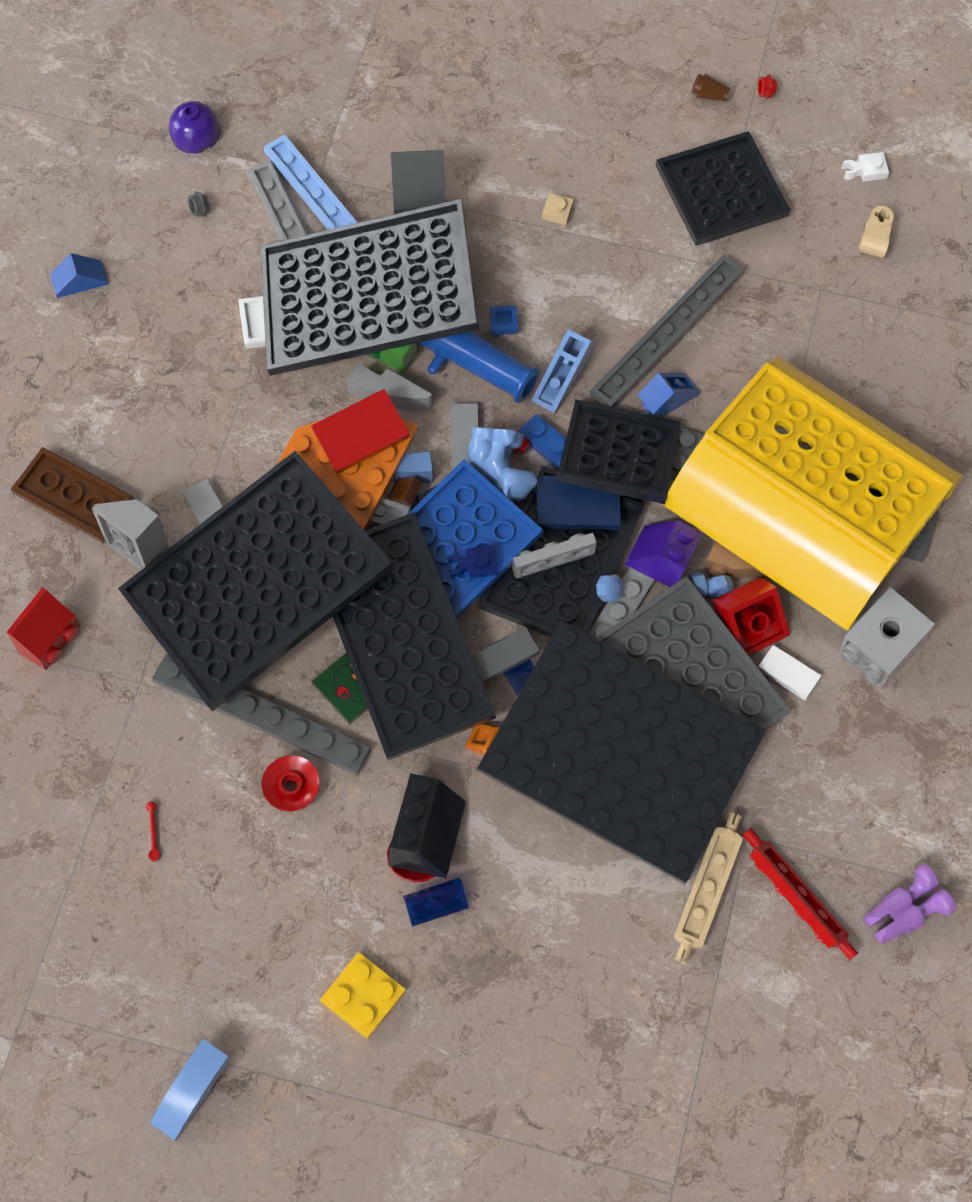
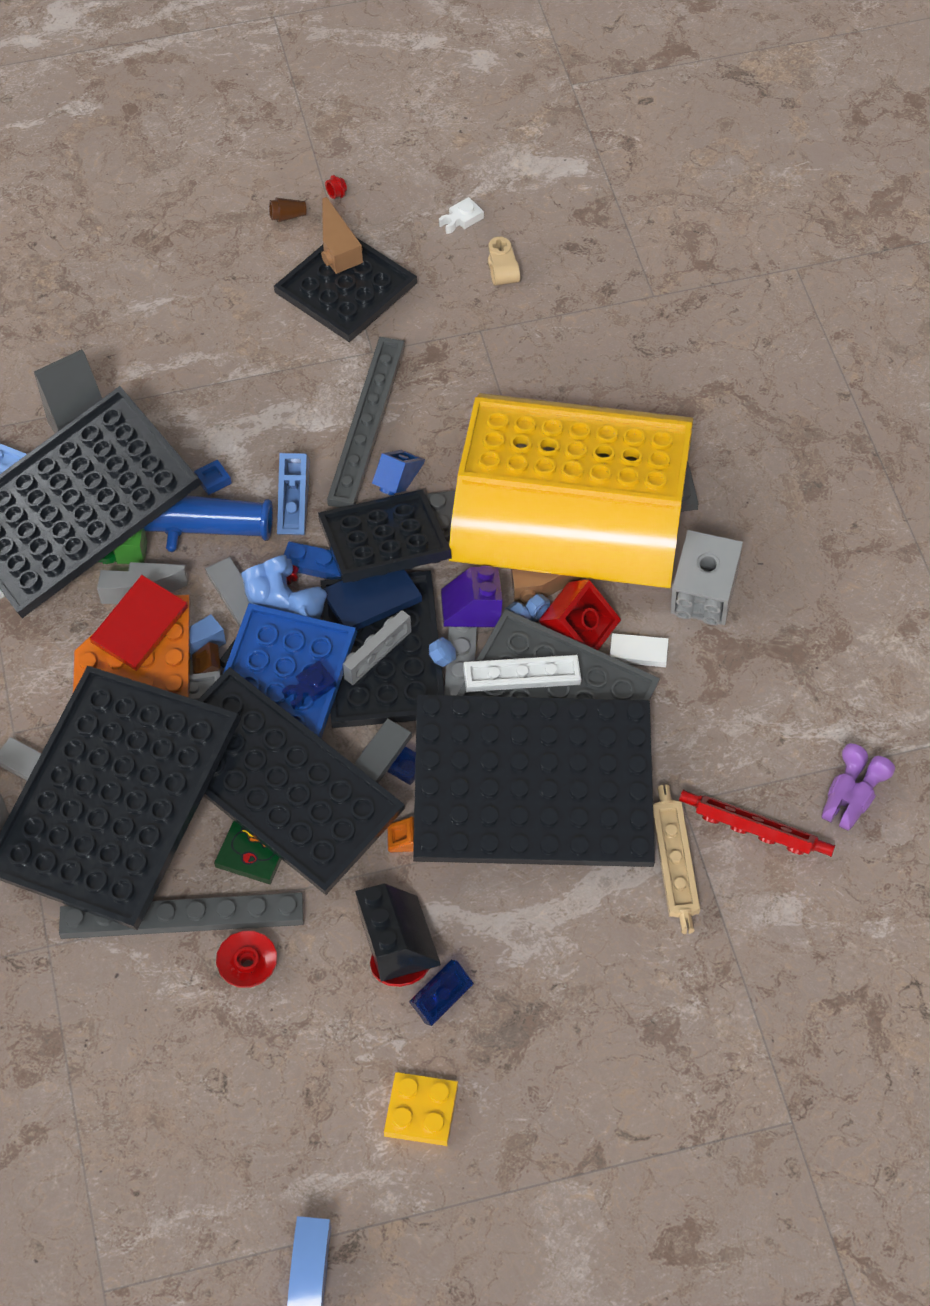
camera: 25 degrees left, 10 degrees down
red hinge [146,801,161,862] -> none
tan plate [542,193,574,225] -> none
none -> medium nougat slope [321,197,363,274]
none -> white tile [463,655,581,692]

